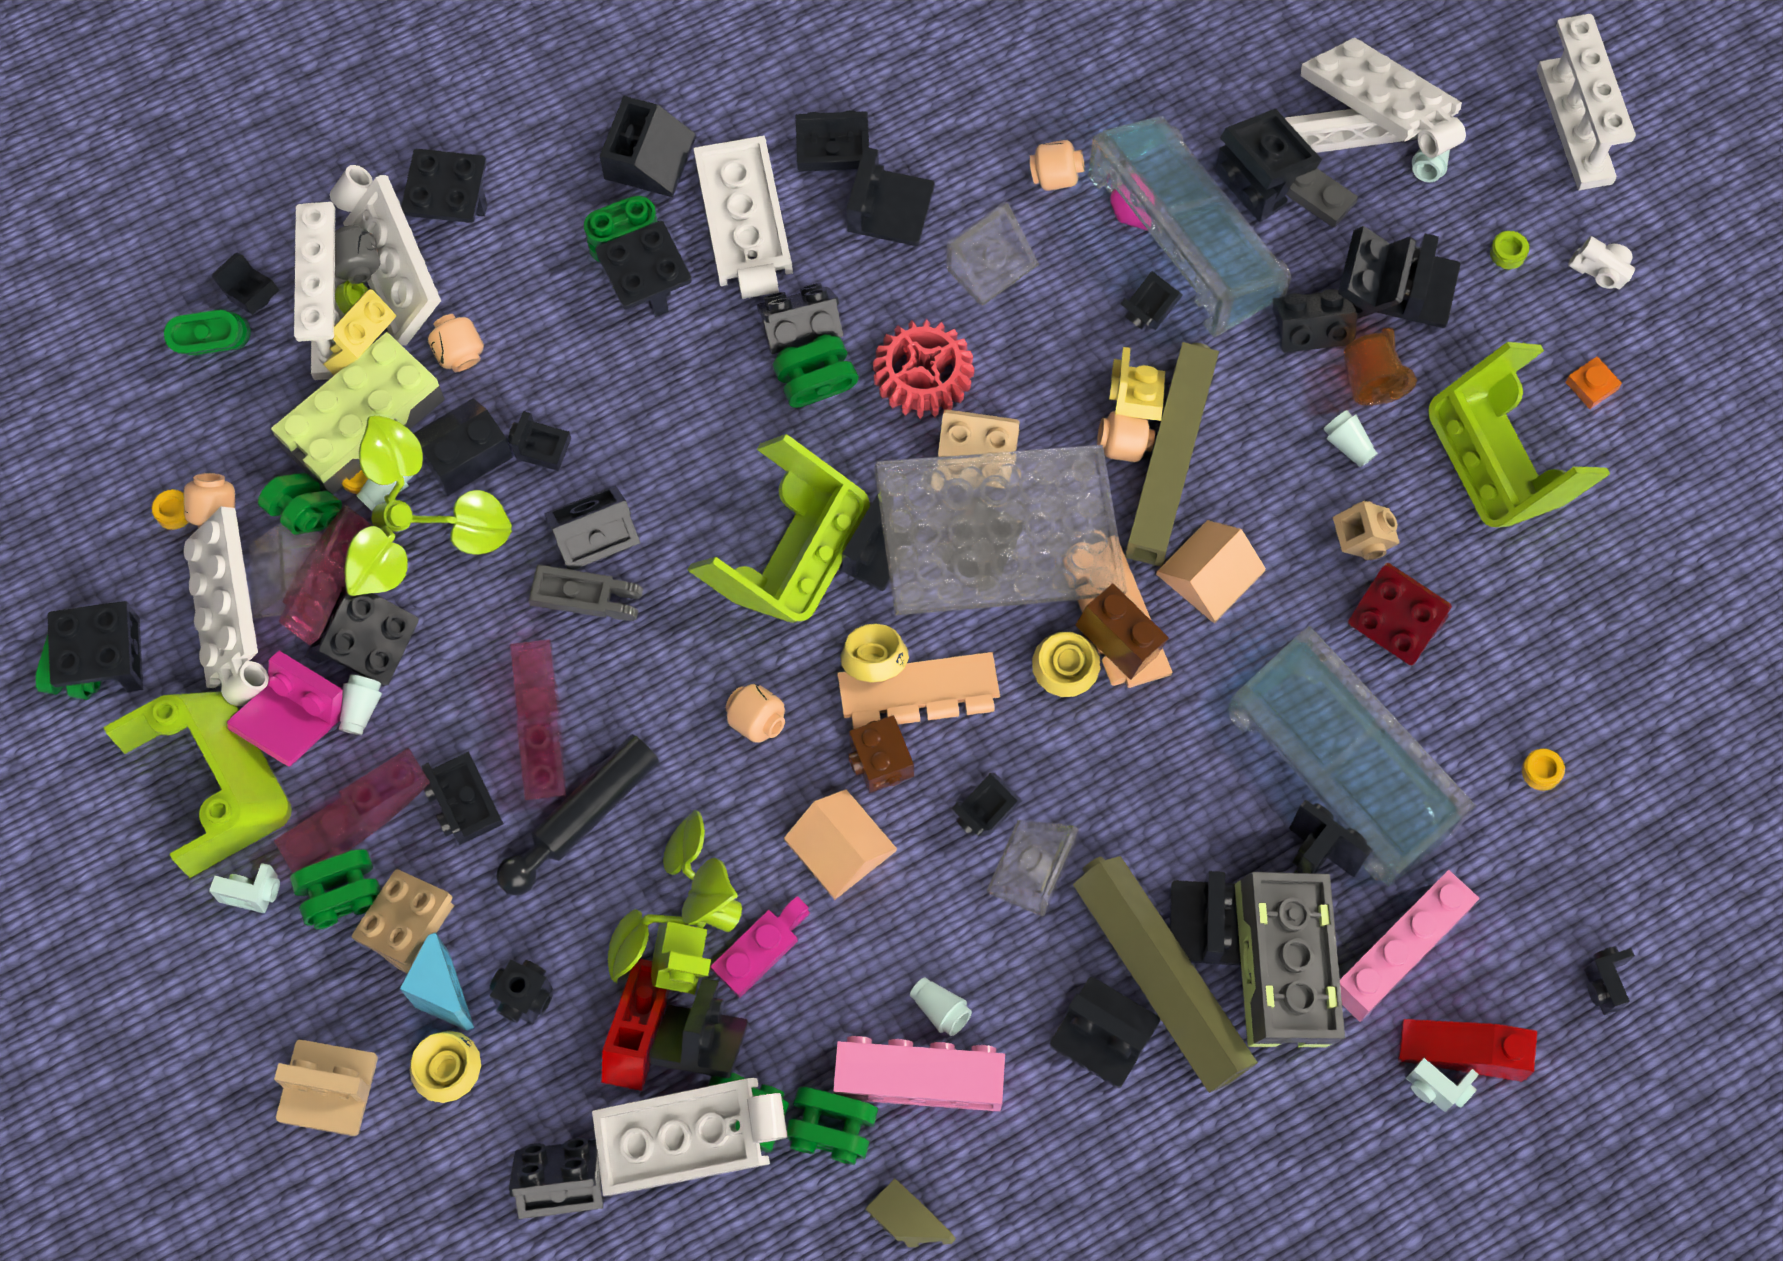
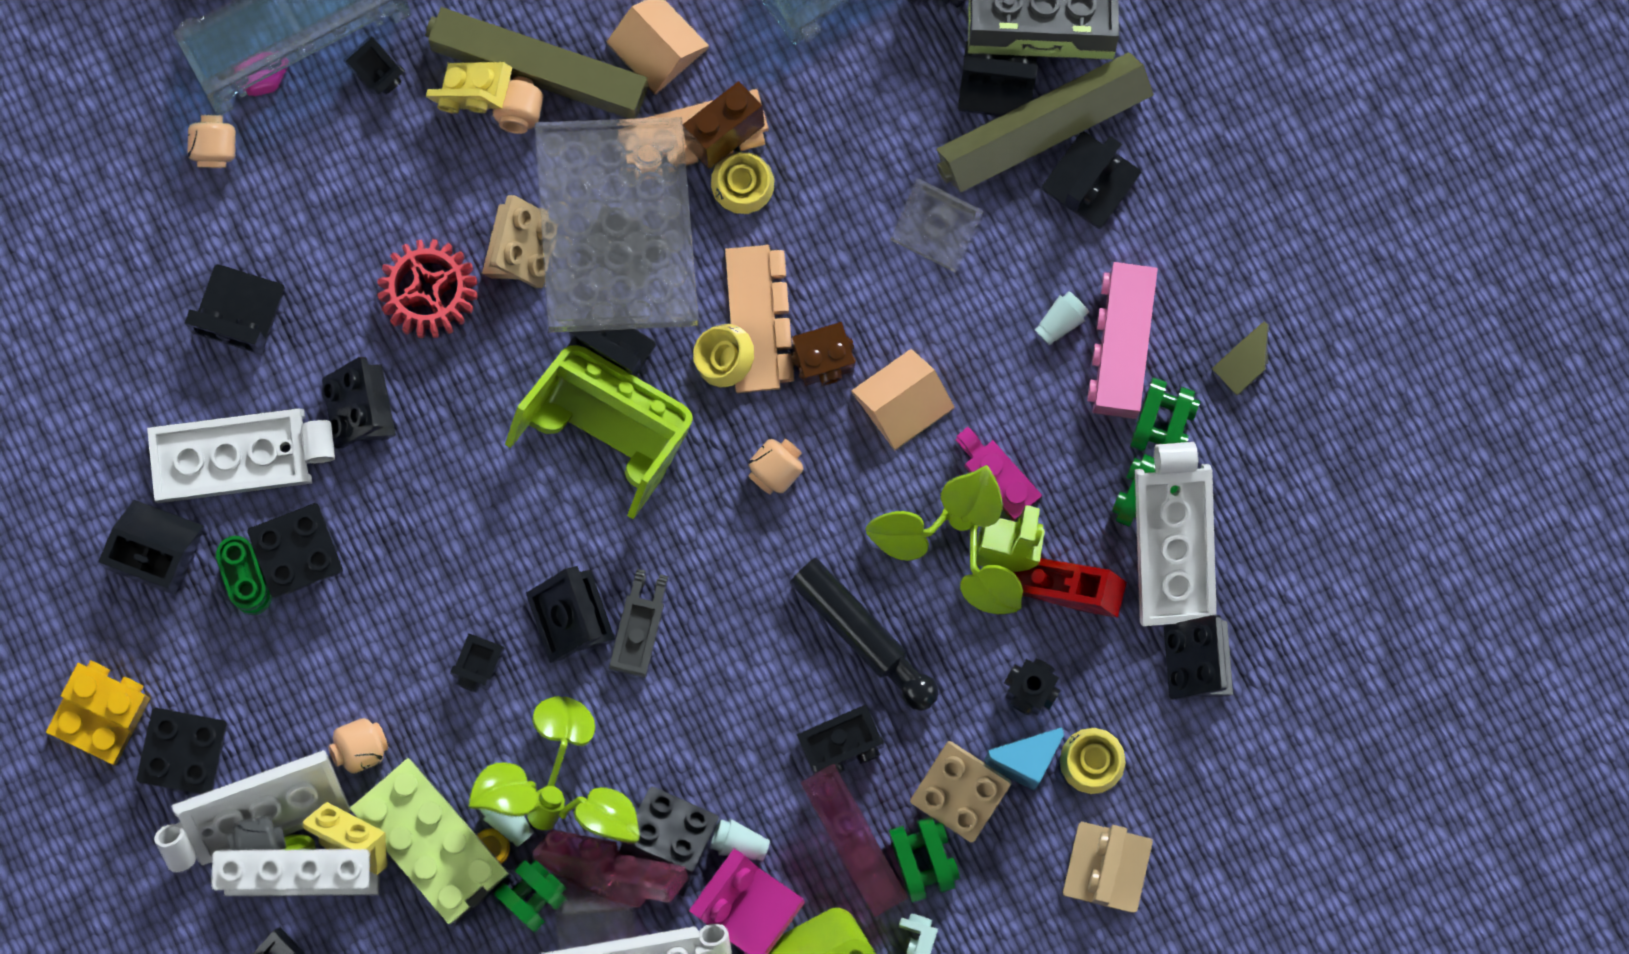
camera: 90 degrees left, 10 degrees up
black slope [413,398,513,496] -> none
clear pink slope [510,639,566,801] -> none
black bracket [648,978,748,1078] -> none
green brick [772,335,859,408] -> none
black bracket [795,110,869,172] -> none
clear slope [946,202,1039,306] -> none
black bracket [952,773,1022,836] -> none
none -> yellow plate [46,660,151,766]

